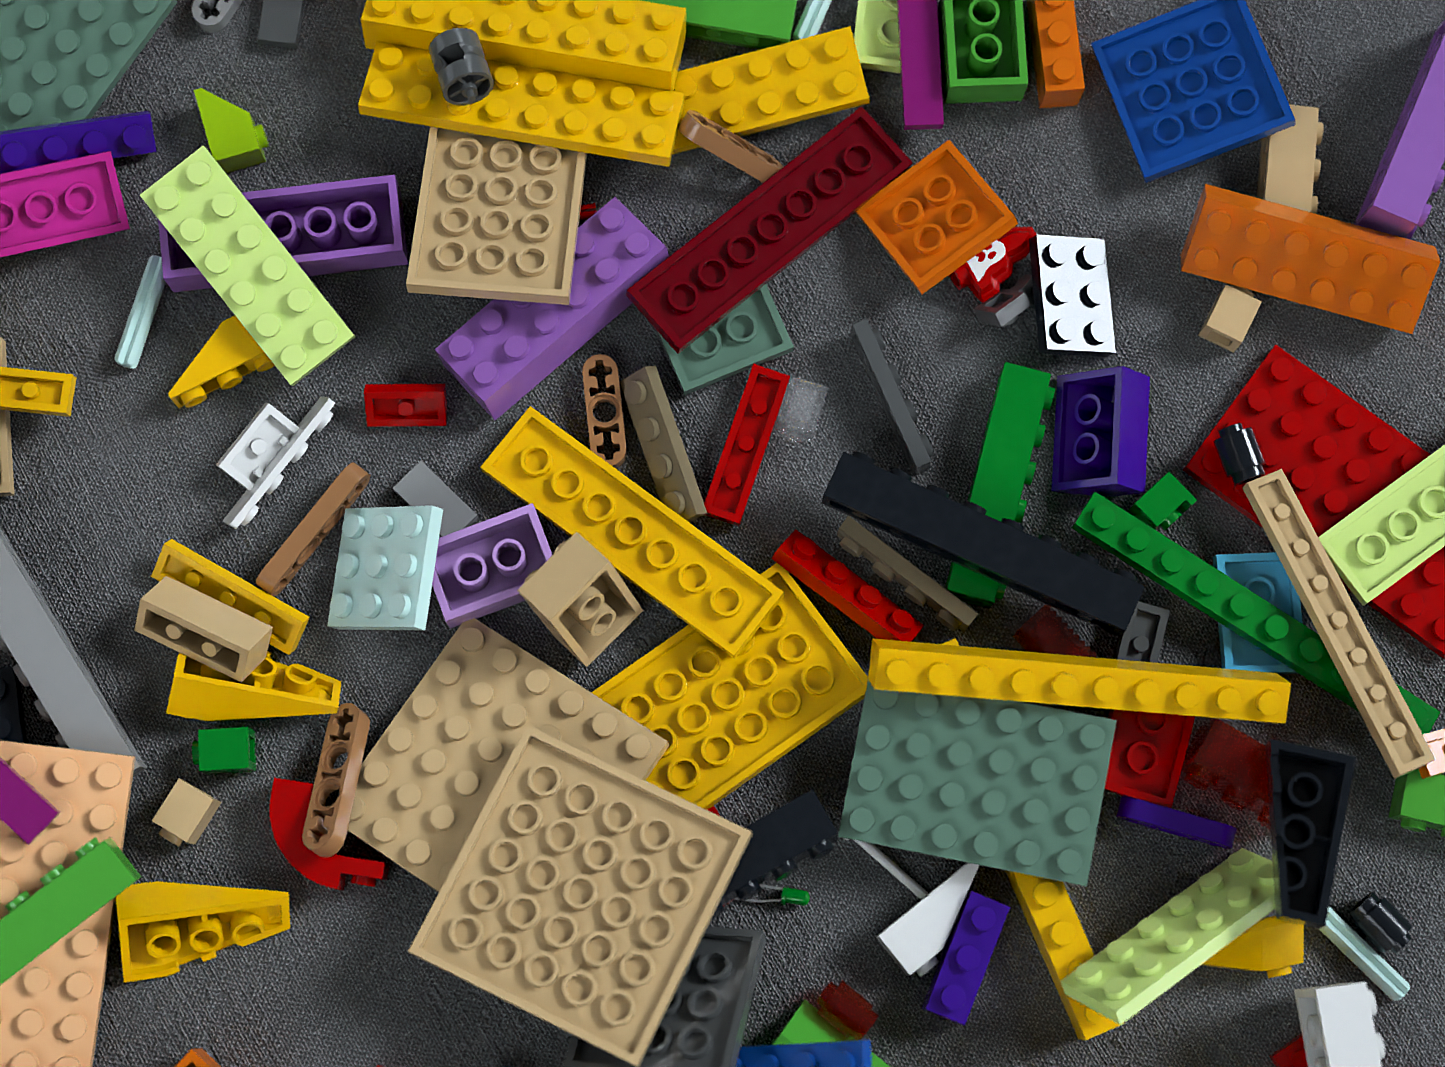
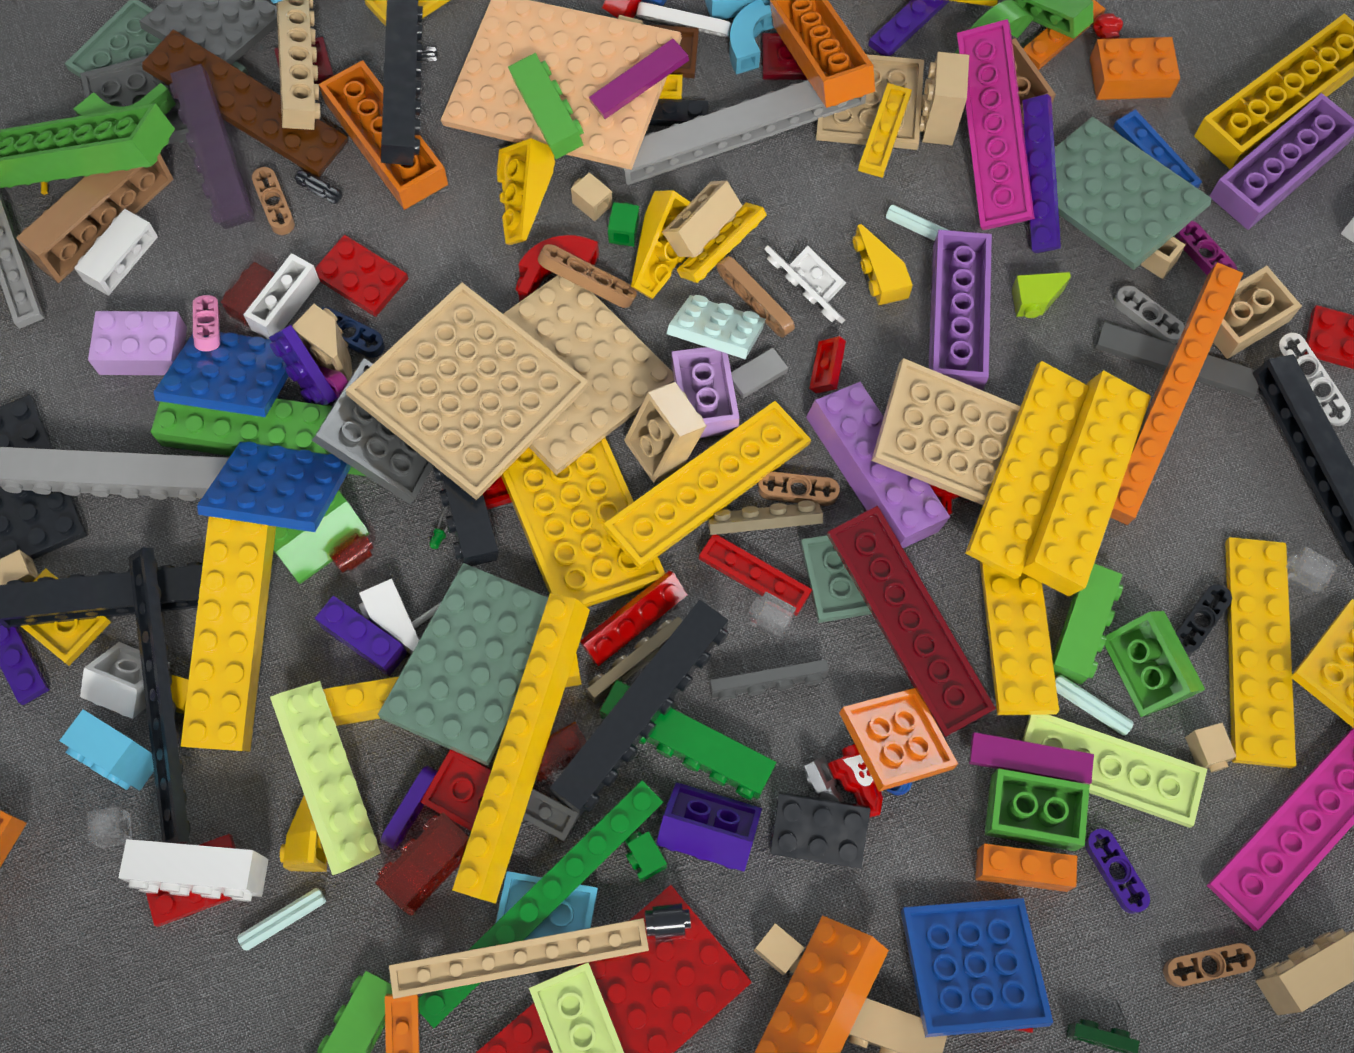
camera: 105 degrees right, 10 degrees down
yellowish green plate [140,146,356,386] -> none
dark grey wheel [429,28,494,105] -> none
medium nougat beam [678,110,783,183] -> none
black wedge [1265,739,1356,929] -> none
black brick [1349,891,1412,954] -> none

